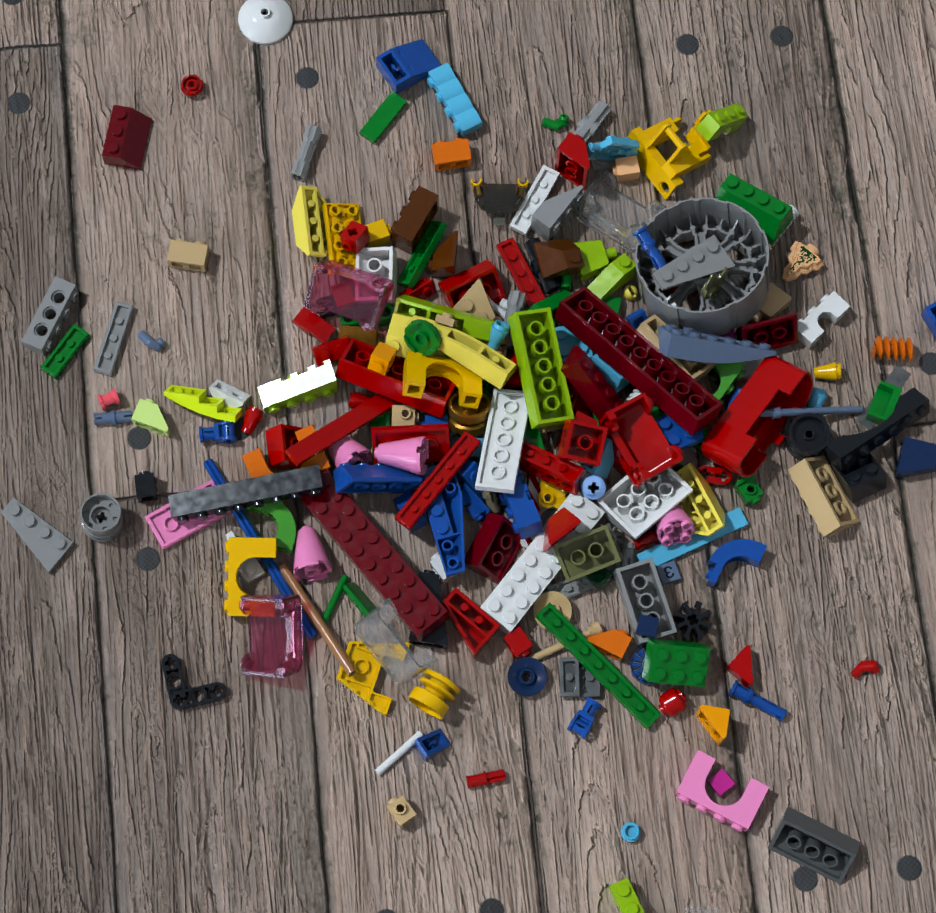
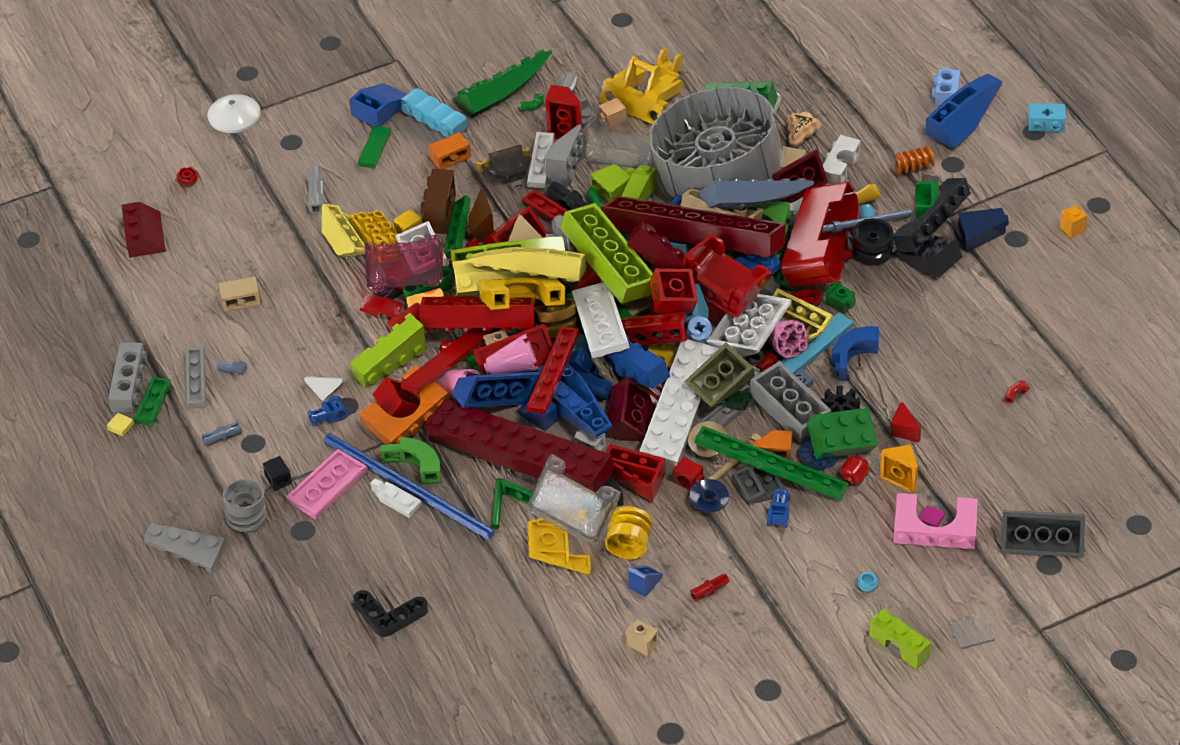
camera: 15 degrees left, 25 degrees down
coral bush [97,388,121,411] -> none
yellowish green slope [131,399,170,437] -> none
neon yellow slope [163,385,243,423] -> none
black brick [168,465,326,523] -> none
yellow arch [224,537,277,617] -> none
clear pink windscreen [239,594,303,678] -> none
red cone [241,406,264,435] -> none
medium nougat piece [278,563,357,677] -> none
bright pink cone [293,526,332,582] -> none
red brick [340,220,370,254] -> none
light orange brick [368,342,397,376] -> none
white bar [375,731,424,776] -> none
green tile [404,319,441,356] -> none
tan plate [435,312,458,328] -> none
medium azure cone [488,320,509,350] -> none
reddish brown slope [533,238,585,279] -> none
red slope [543,507,581,552] -> none
medium azure plate [587,135,640,162] -> none
light yellow hinge [623,285,638,301] -> none
blue pin [632,225,667,270] -> none
dark blue tile [635,614,659,638] -> none
light grey wing [651,235,735,291] -> none
lime arch [696,103,749,141] -> none
olive plate [701,267,728,299] -> none
blue pin [728,680,787,721] -> none
tan slope [788,455,860,537] -> none
none -> light yellow tile [106,413,134,437]
none -> green wedge [452,49,552,115]

